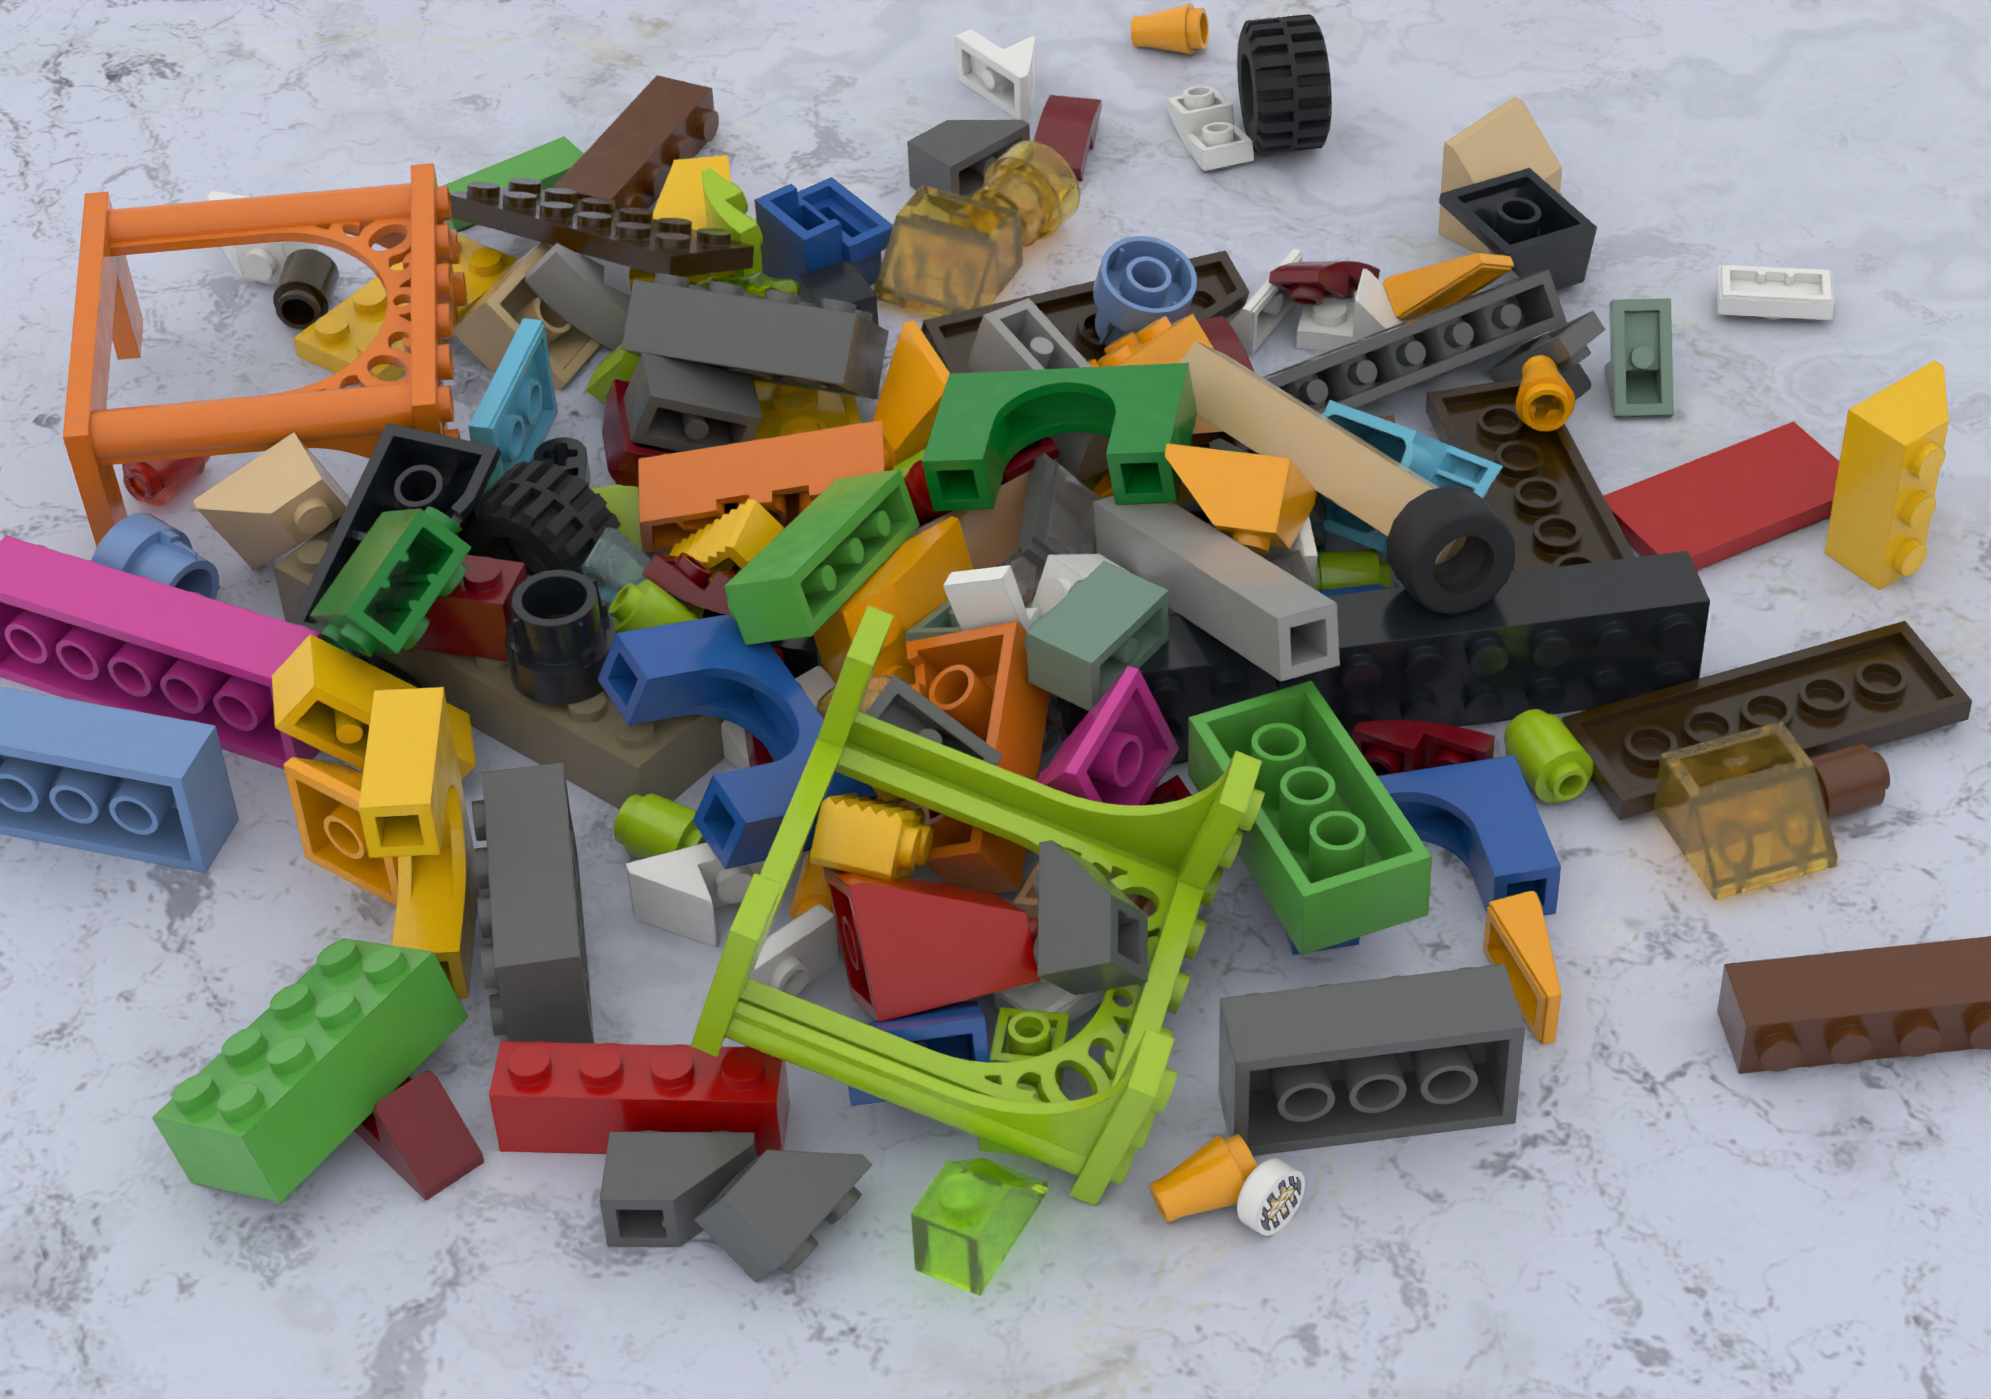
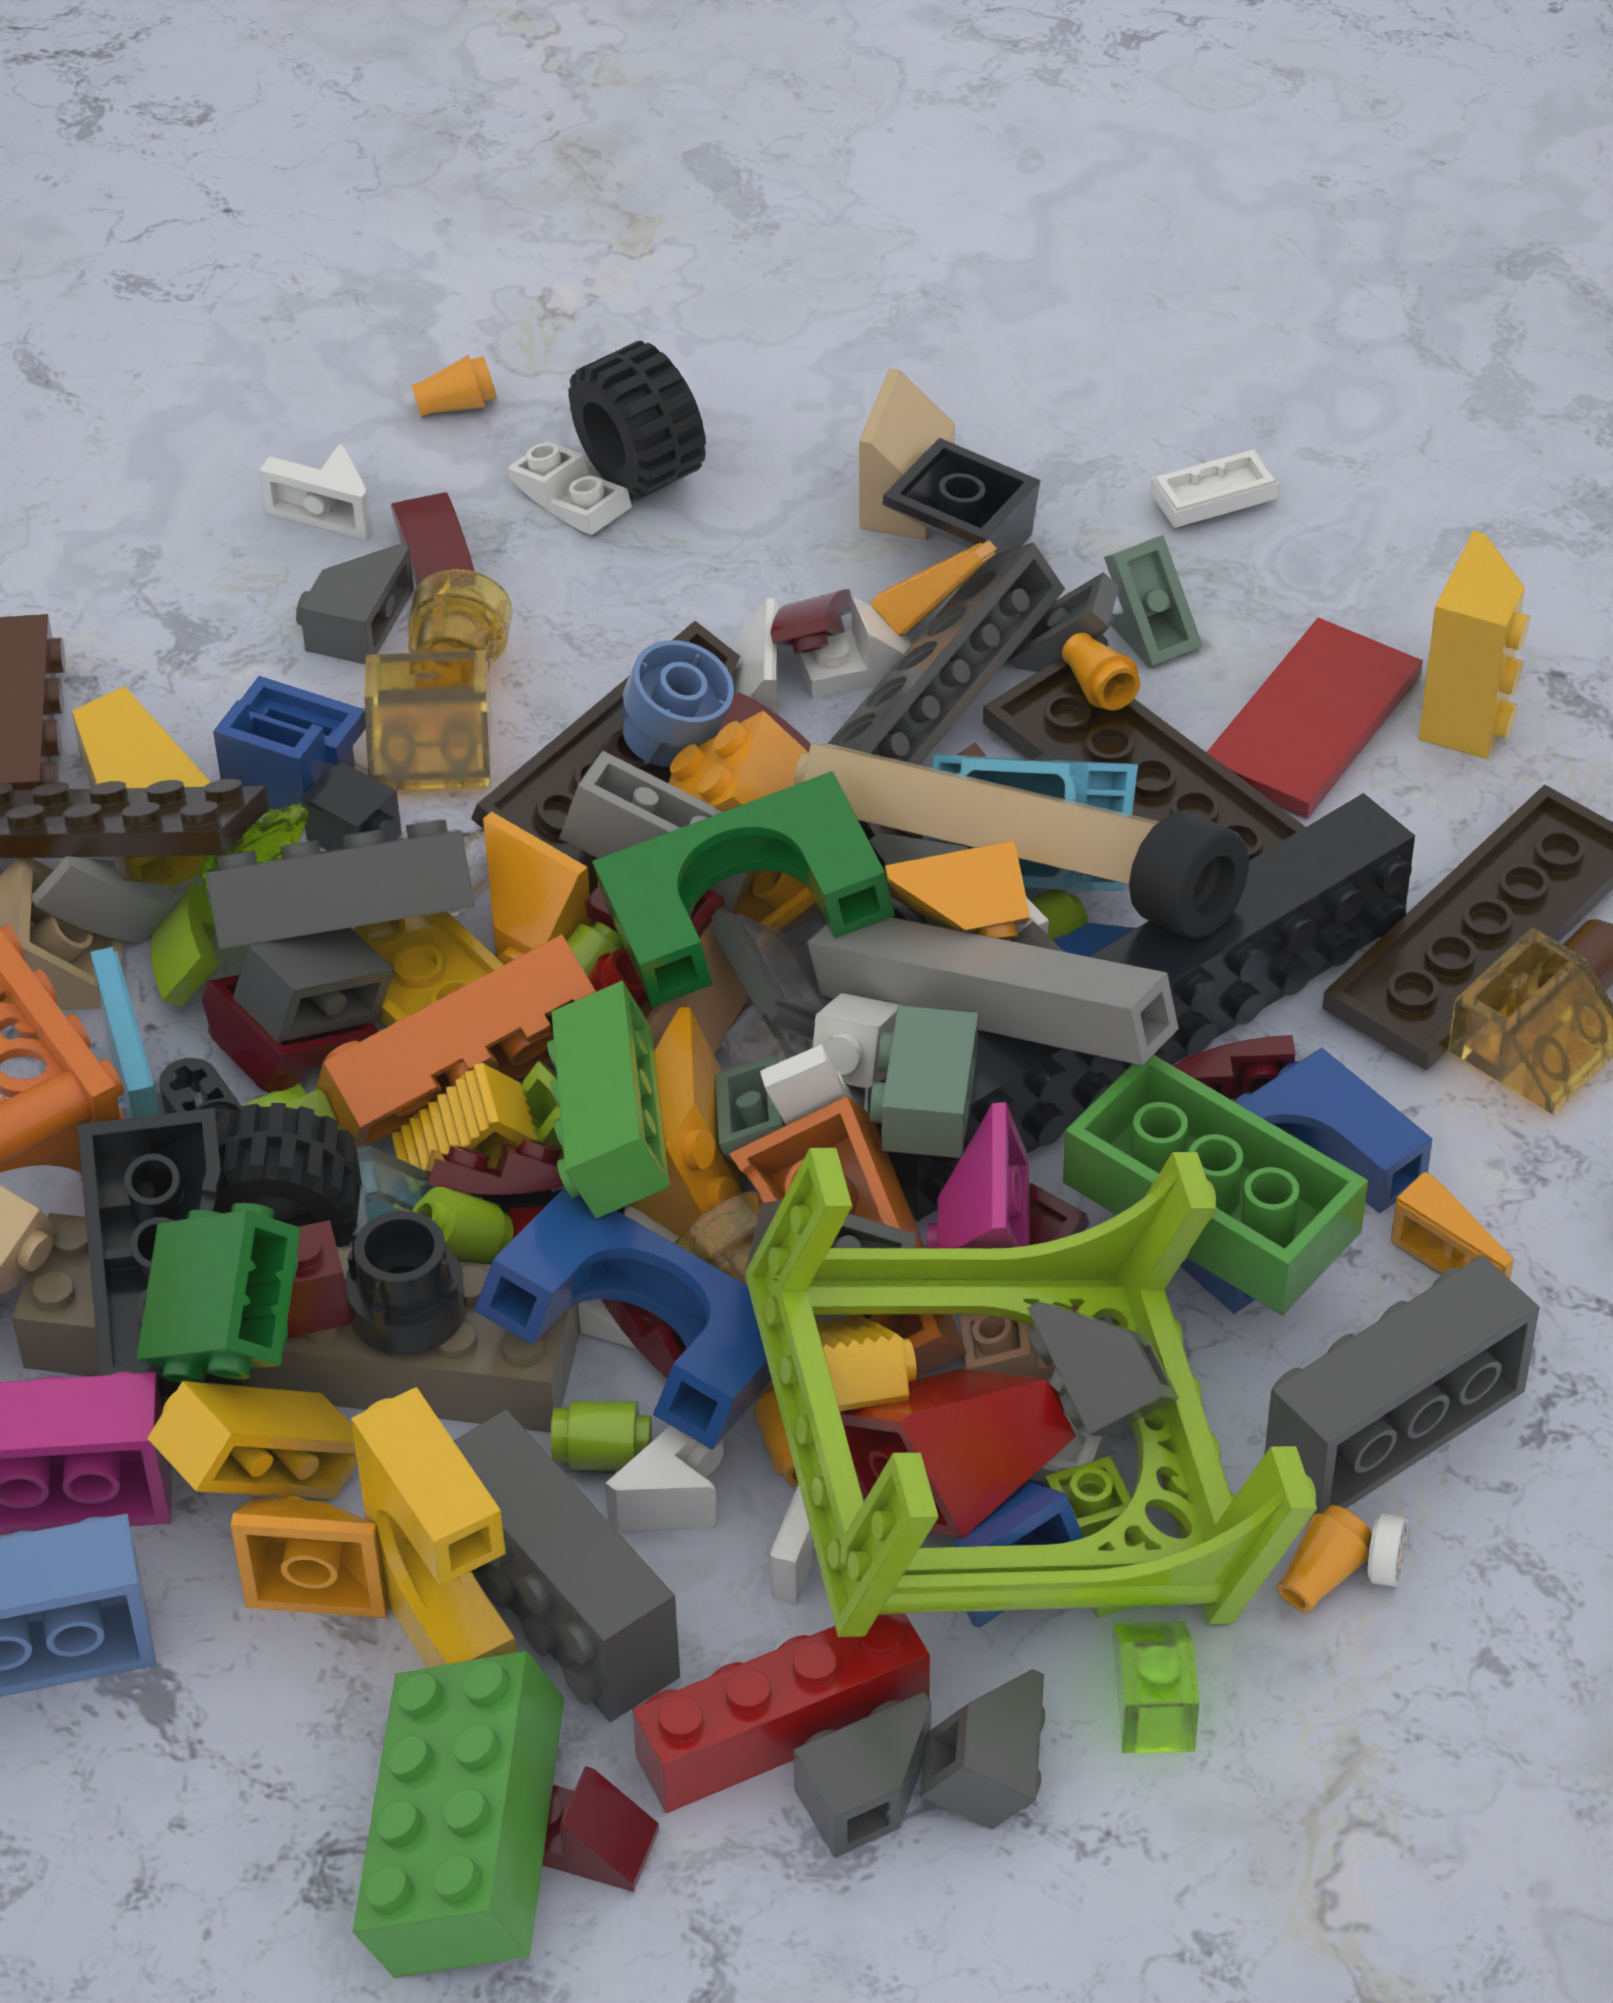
camera: 30 degrees left, 5 degrees up
lime slope [701,168,763,279] -> none
lime brick [1504,709,1594,803] -> none

